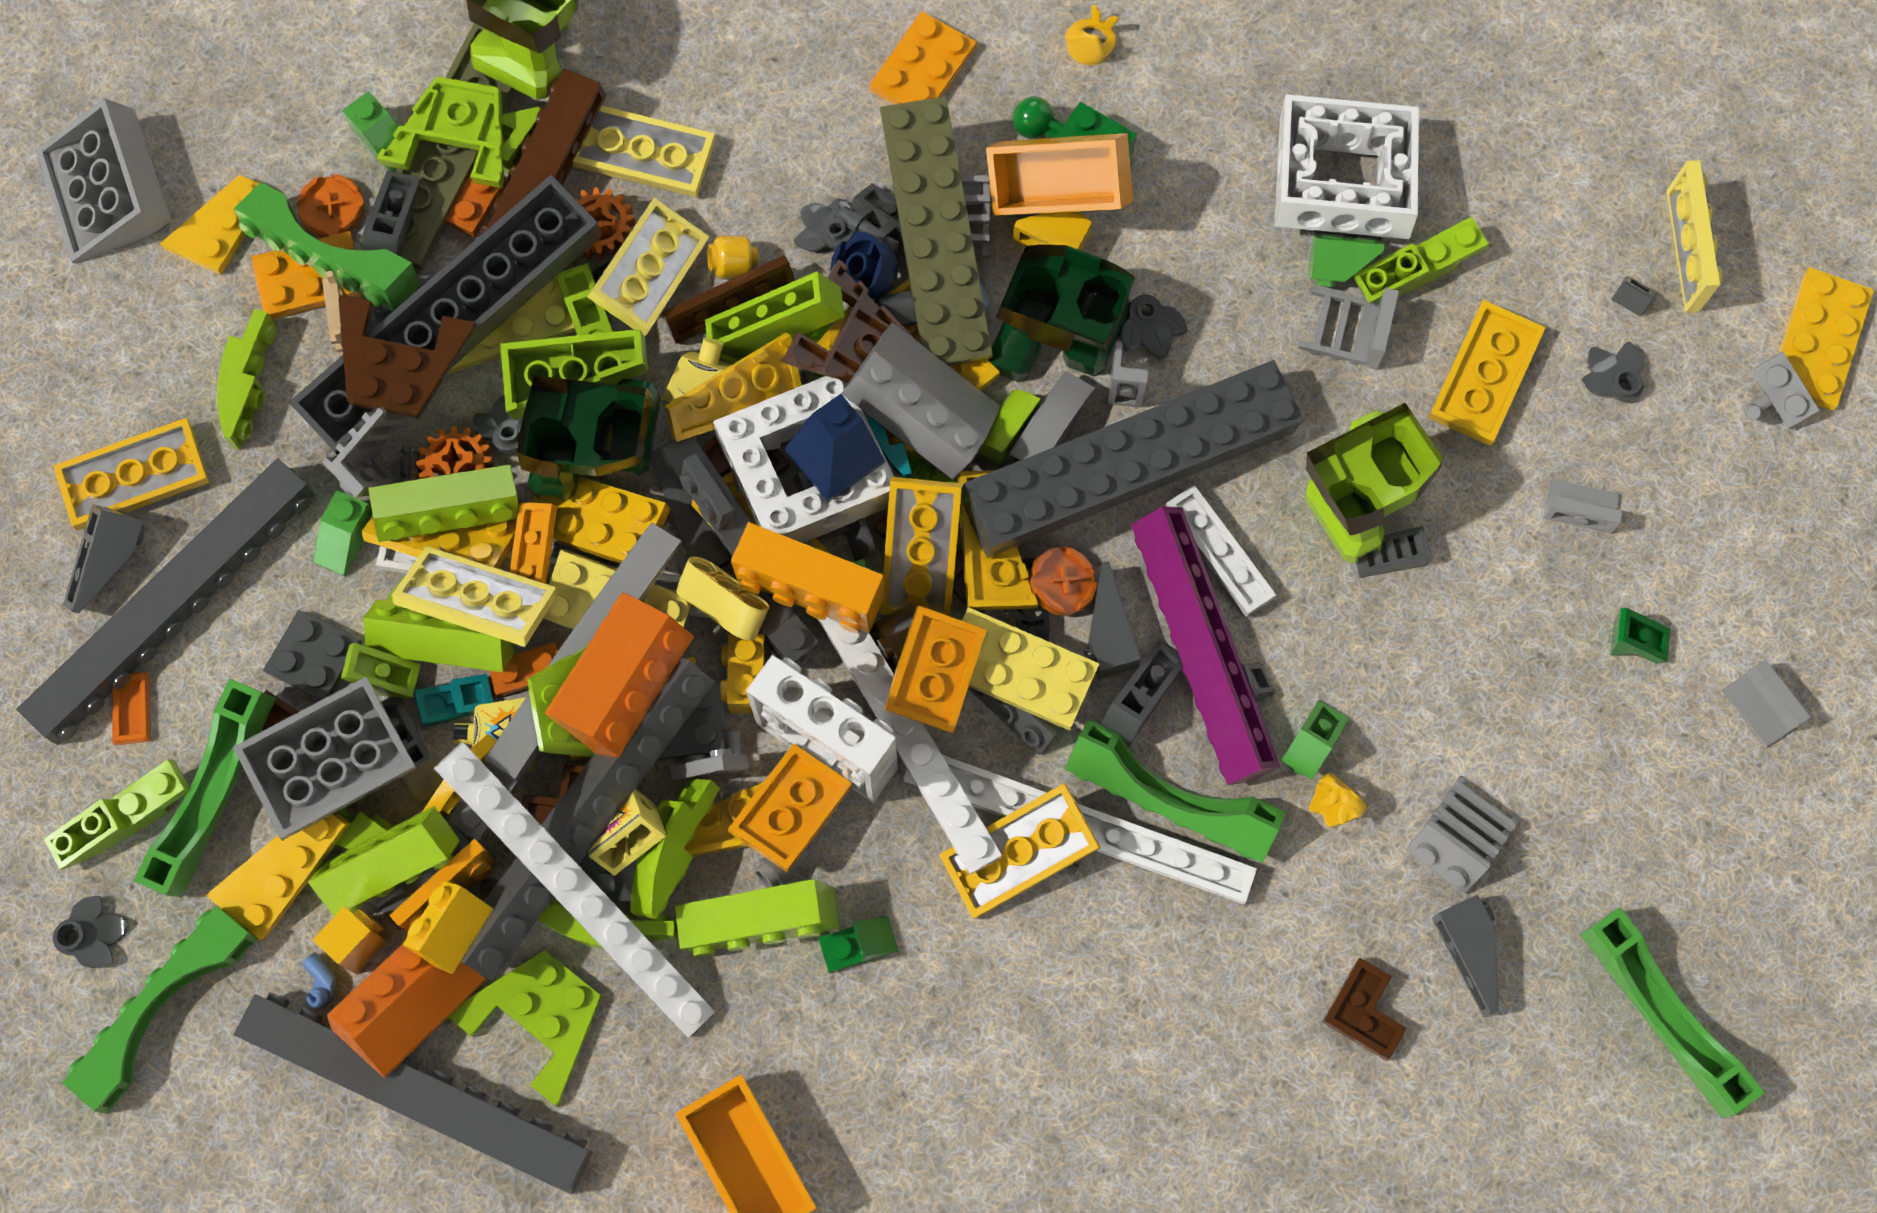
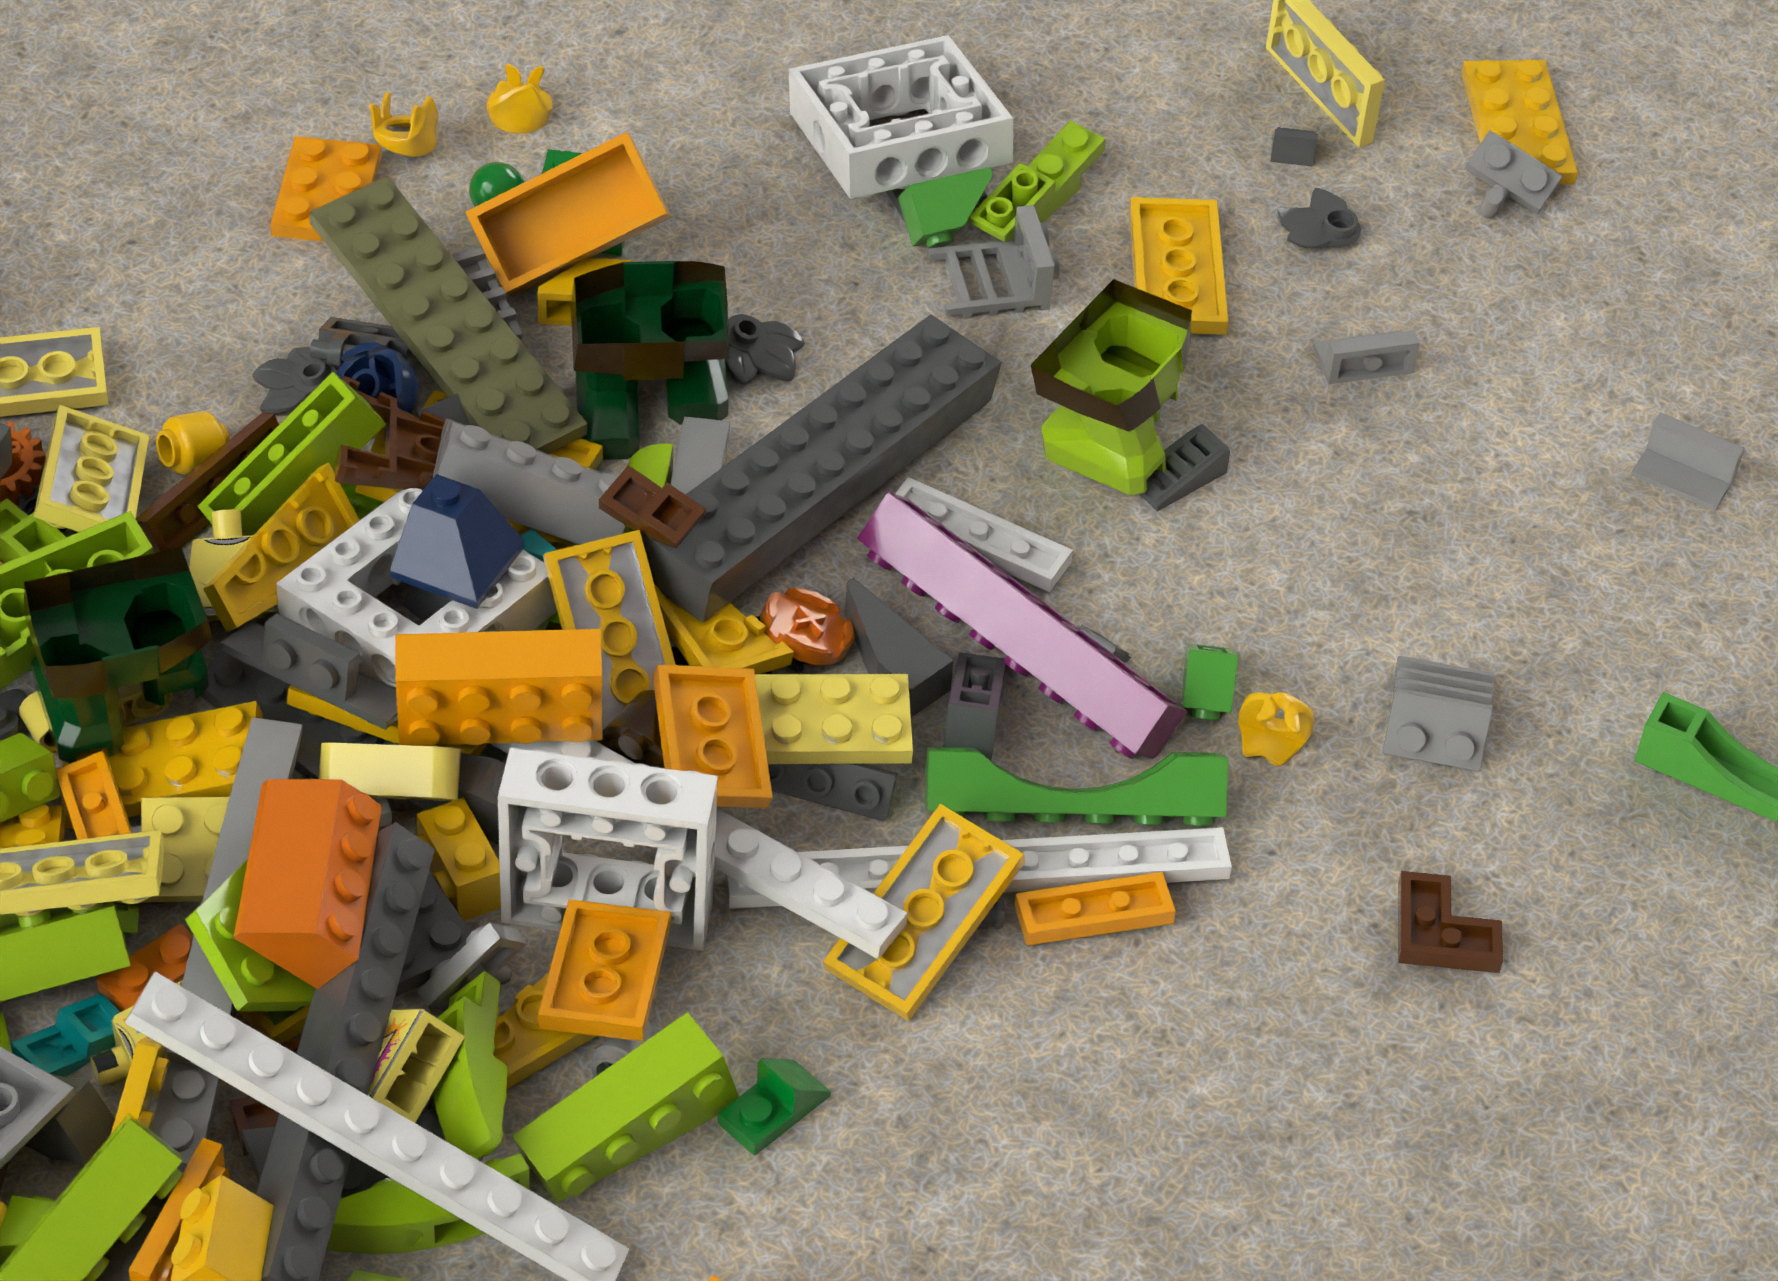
camera: 30 degrees left, 25 degrees down
light grey panel [1107,340,1148,408] -> none
dark grey slope [1432,895,1498,1018] -> none
green slope [1610,608,1671,664] -> none
none -> yellow piece [369,92,439,157]
none -> reddish brown slope [599,465,707,548]
none -> light orange plate [1014,872,1176,946]

